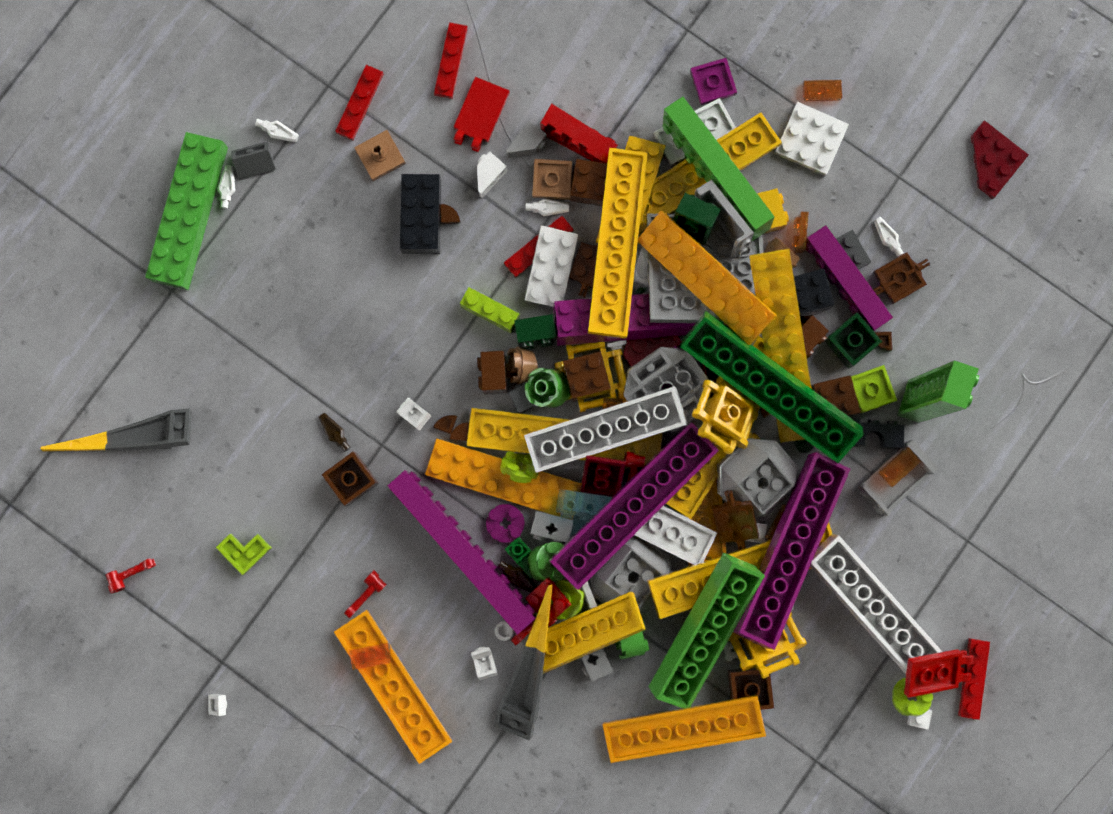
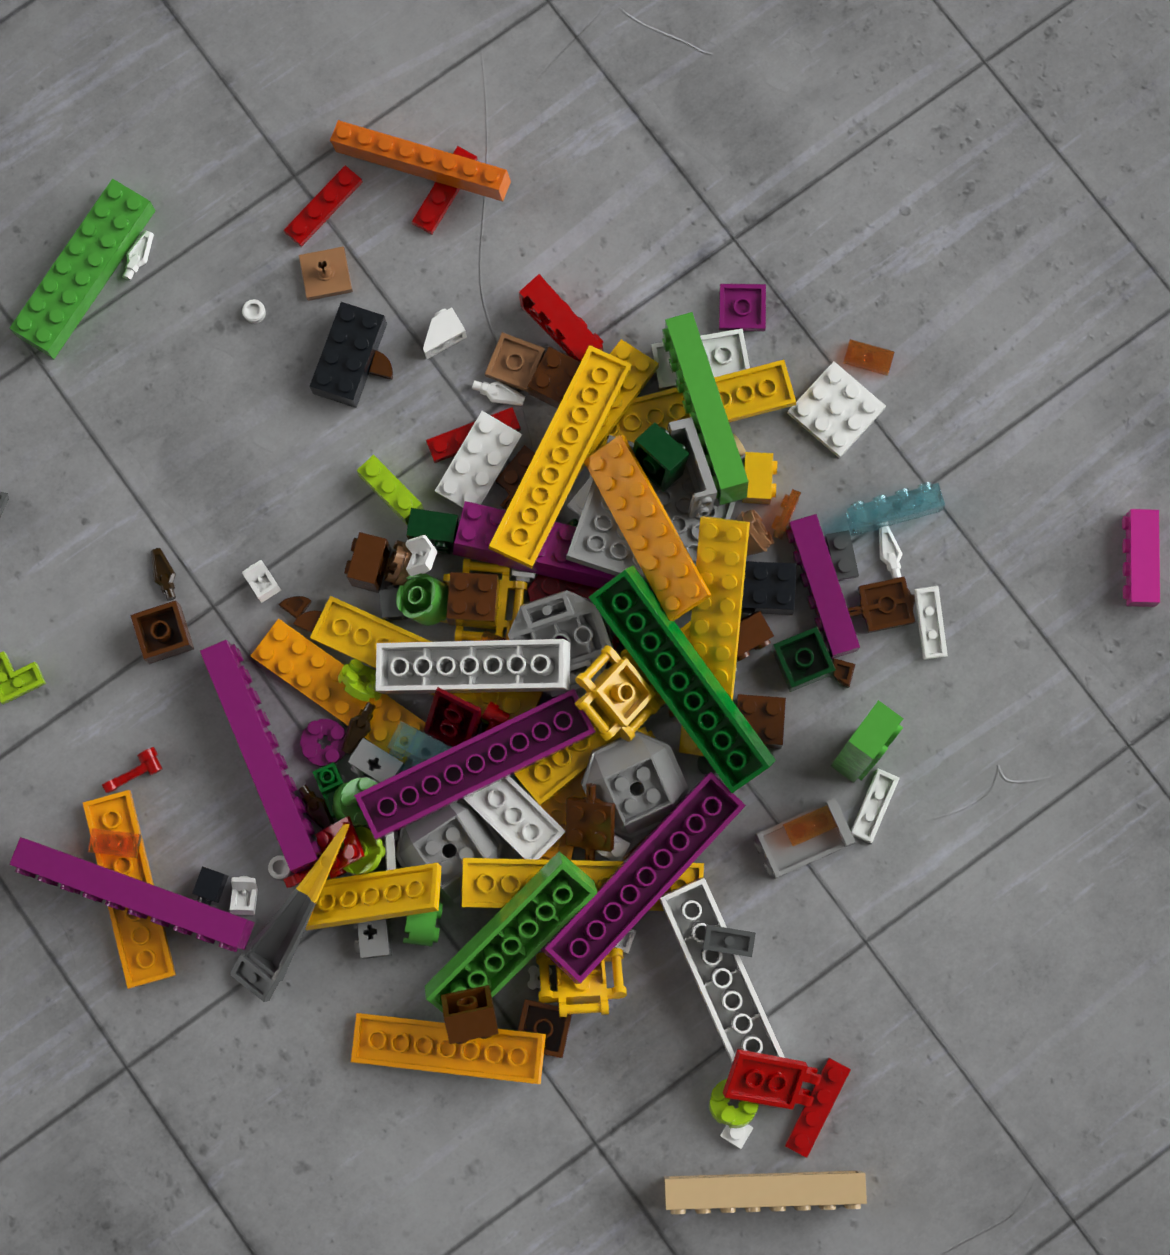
camera: 25 degrees right, 5 degrees down
dark grey panel [231,141,276,179] -> none
white piece [255,119,299,142] -> none
red tile [453,77,510,152] -> none
light grey slope [506,121,547,158] -> none
lime plate [851,365,898,414] -> none
black arch [853,419,905,449] -> none
dark red plate [971,120,1029,199] -> none
none -> magenta brick [9,837,255,952]
none -> black brick [192,866,229,905]
none -> white tile [242,299,266,324]
none -> orange brick [330,120,511,202]
none -> dark brown piece [341,702,376,755]
none -> white bracket [405,535,438,576]
none -> reddish brown brick [441,985,499,1044]
none -> tan brick [664,1170,867,1214]
none -> dark grey plate [702,924,756,957]
none -> clear light blue brick [845,482,945,536]
none -> white tile [851,768,900,844]
none -> white tile [914,586,948,660]
none -> dark pink brick [1122,509,1160,607]

